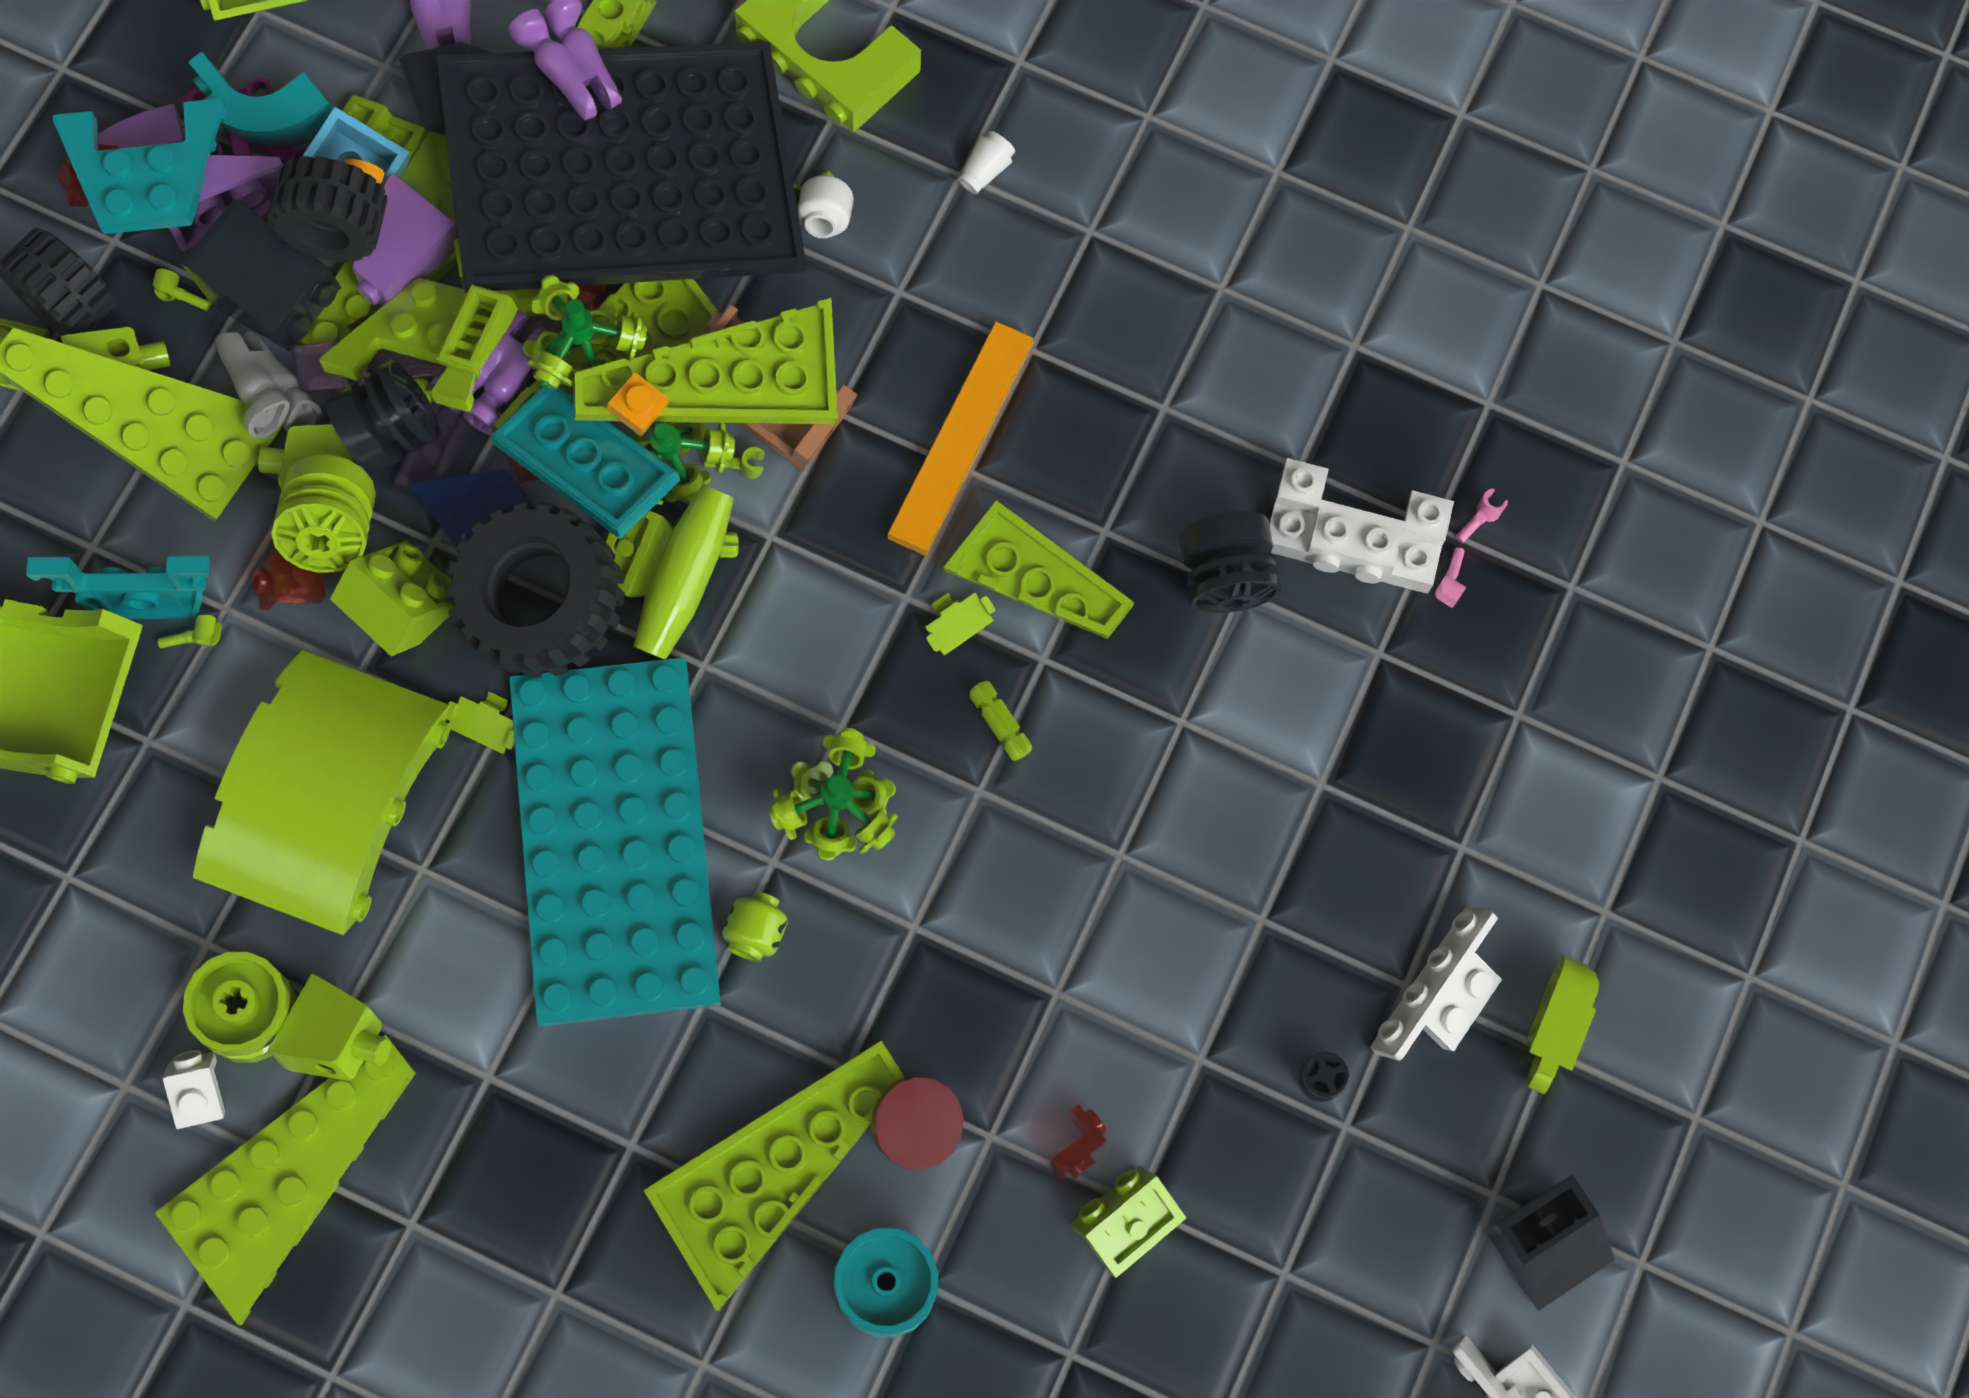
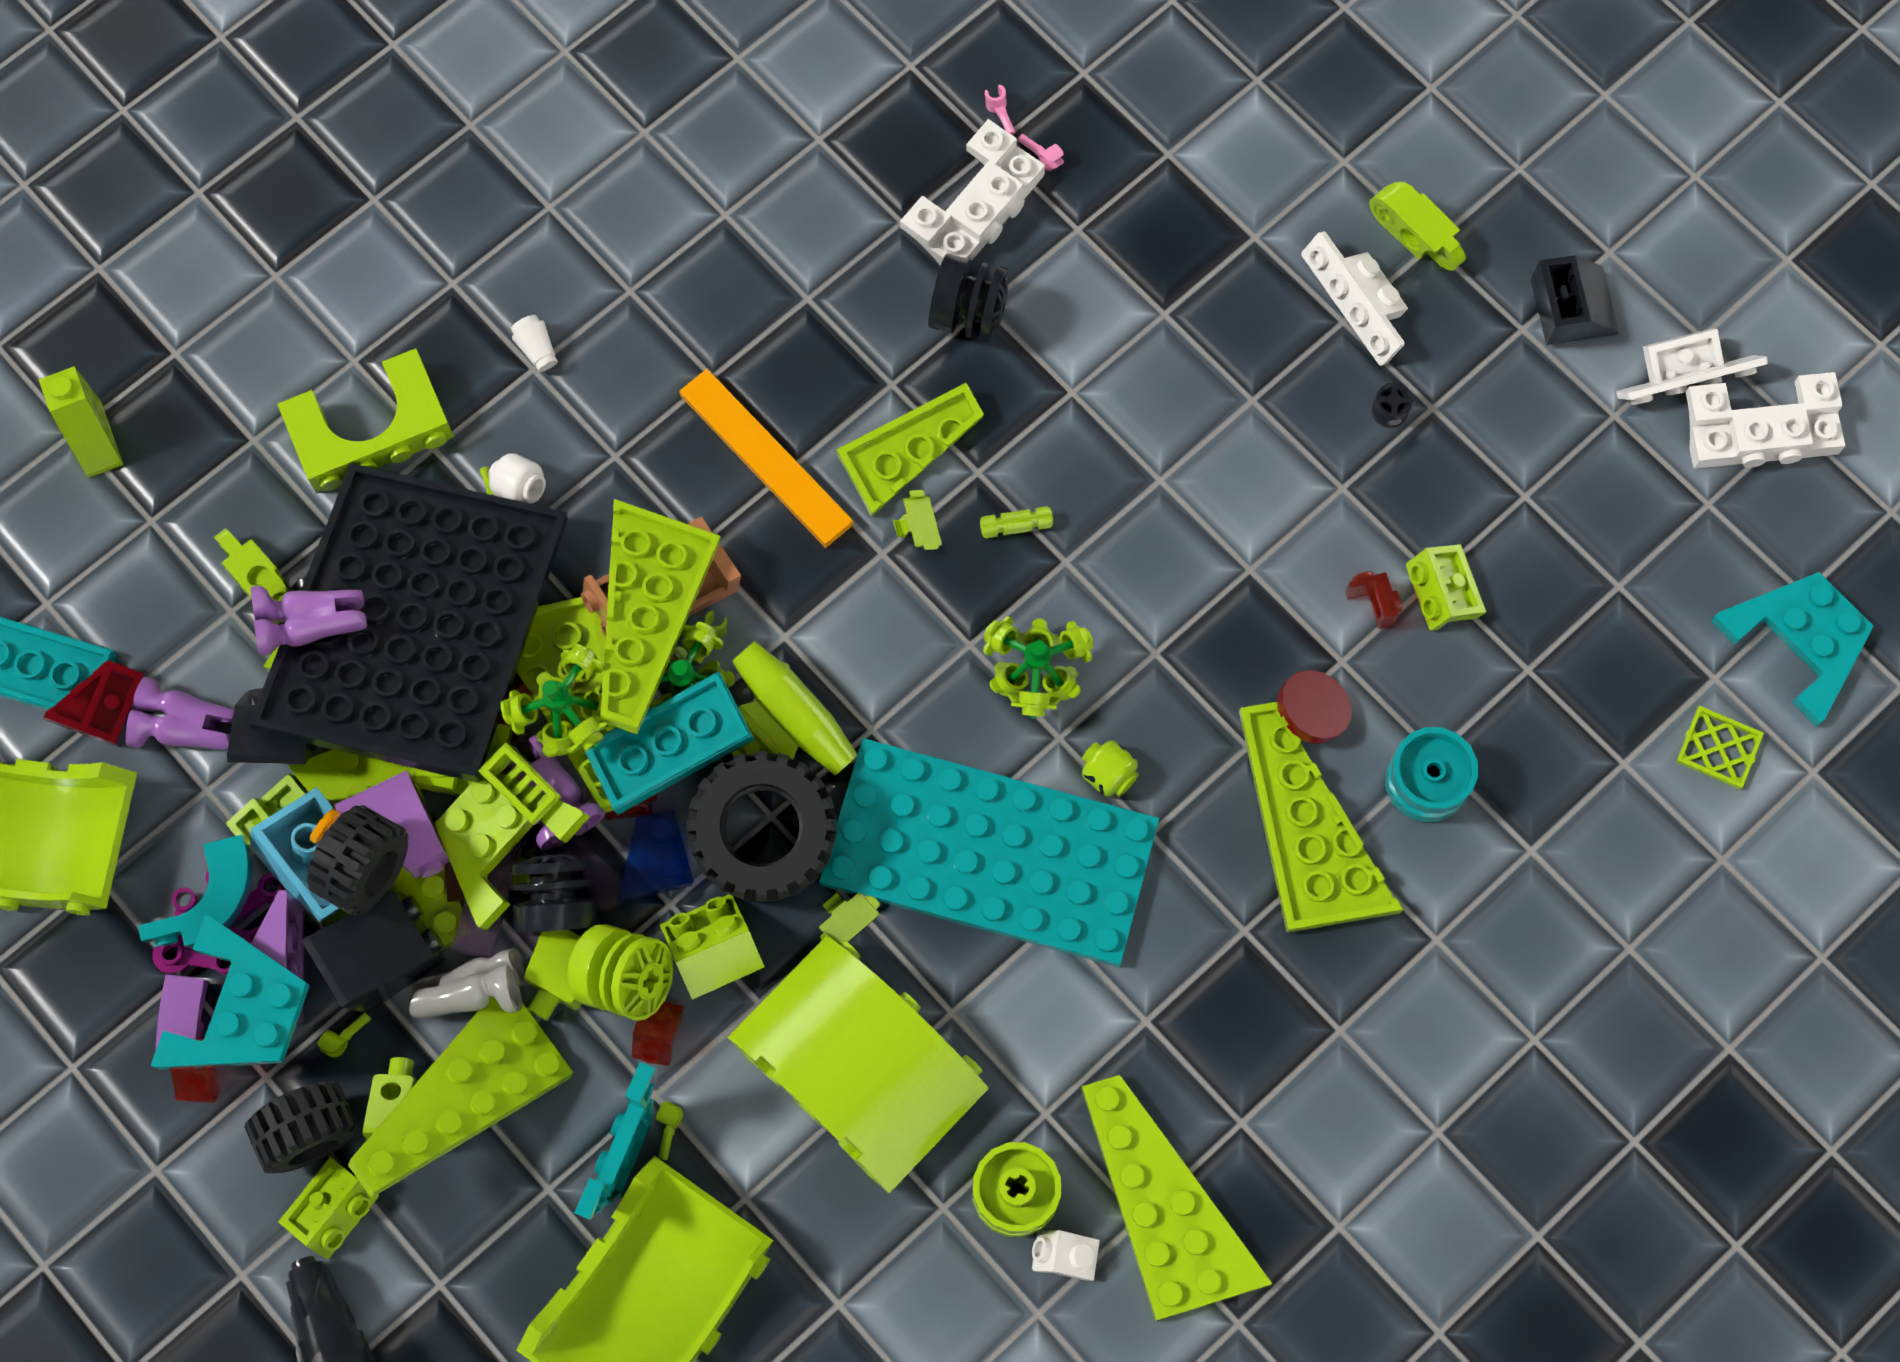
camera: 60 degrees left, 0 degrees up
lime torso [267,974,391,1081] -> none
light orange plate [606,372,670,436] -> none

